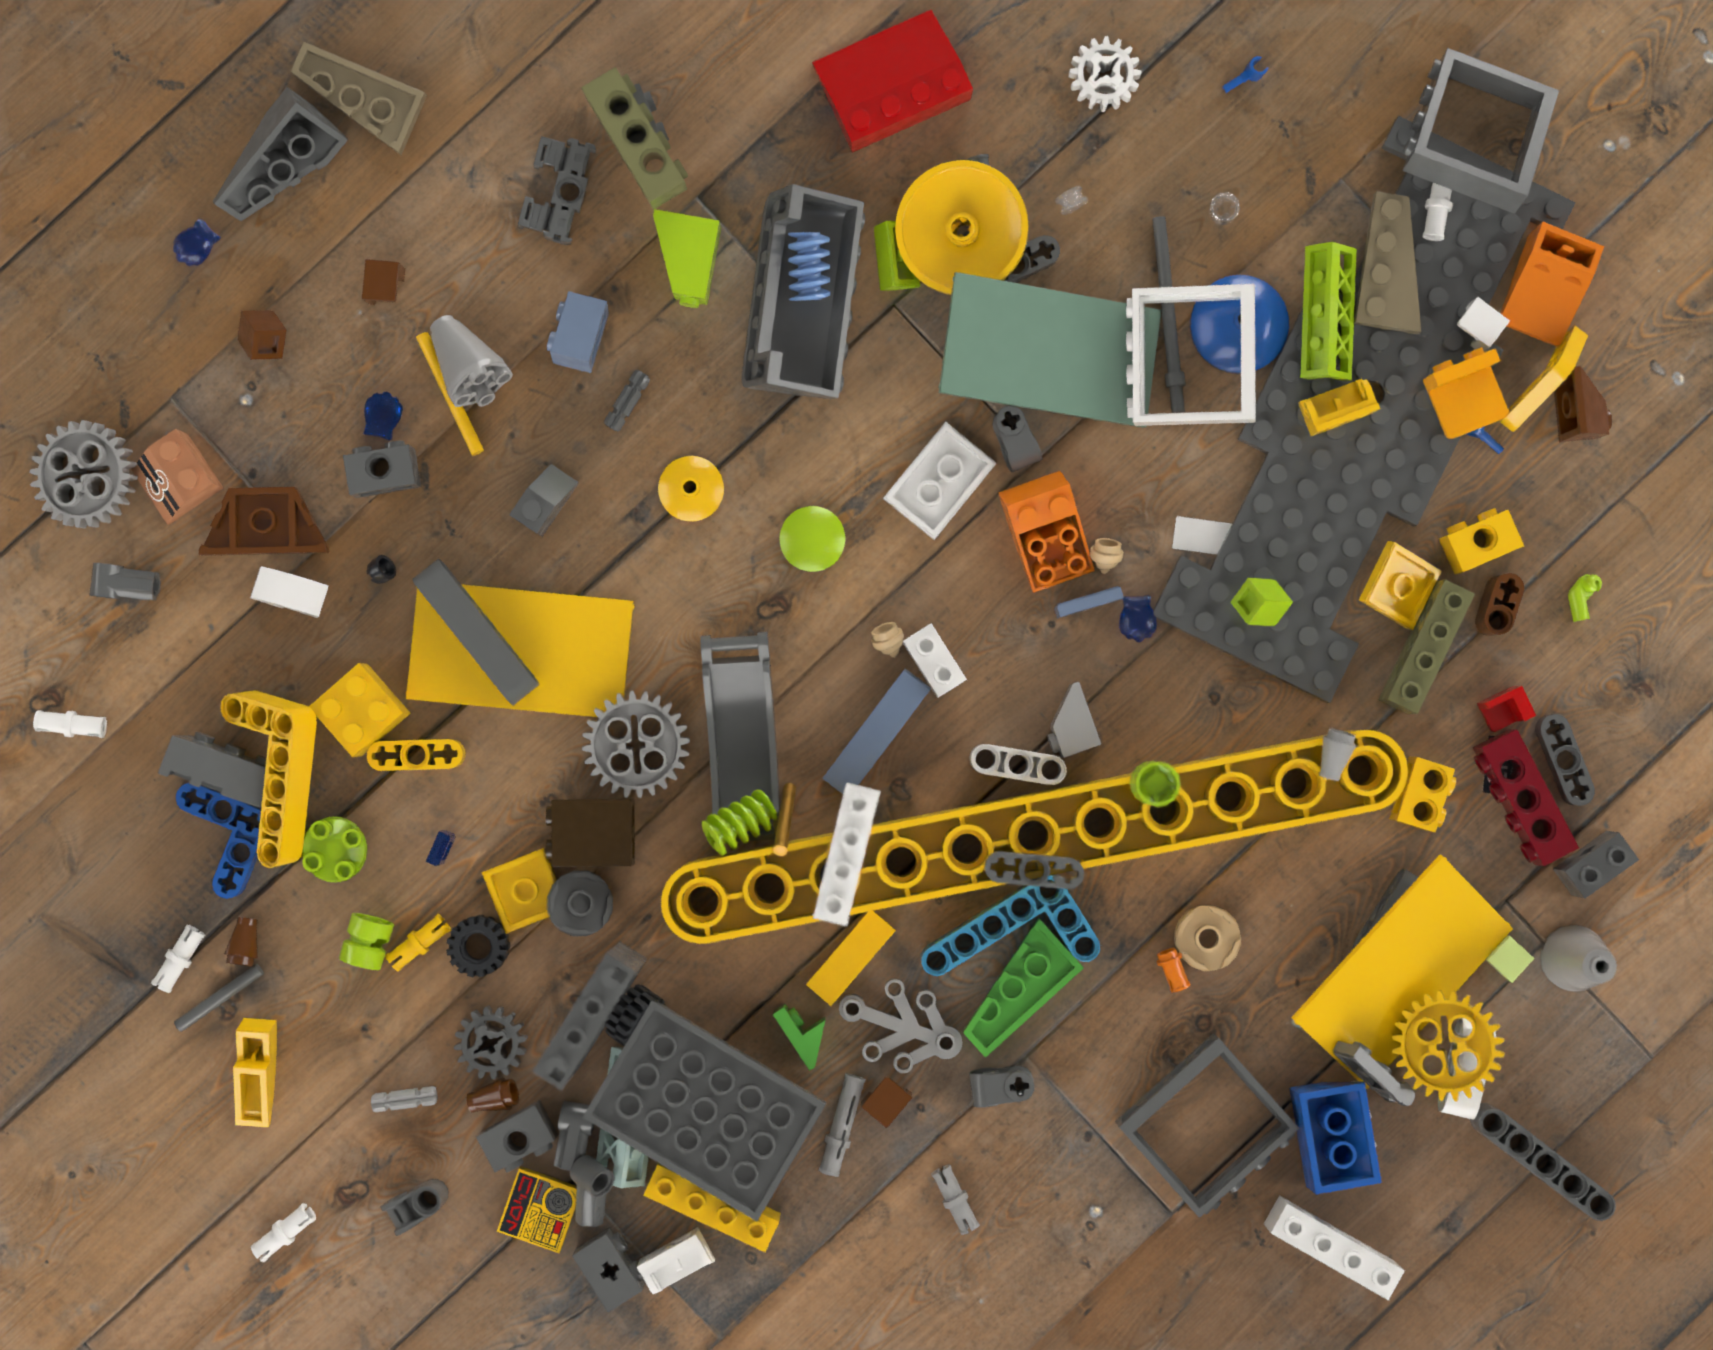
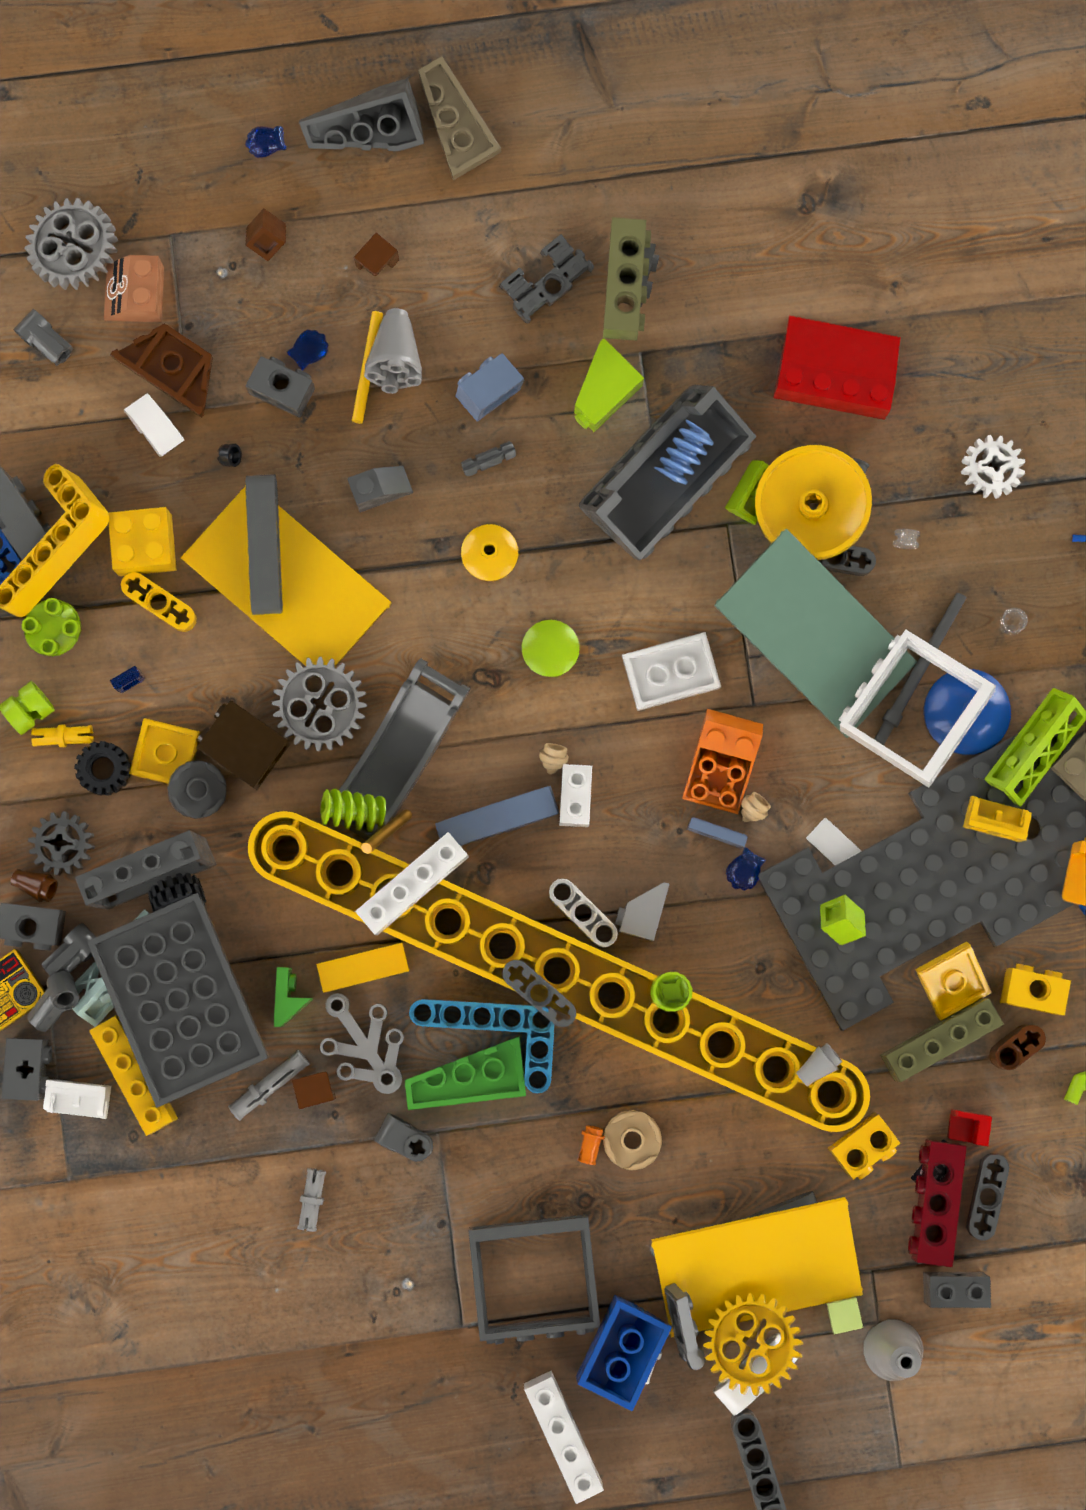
camera: 30 degrees right, 5 degrees down
dark grey piece [992,405,1043,473] -> none

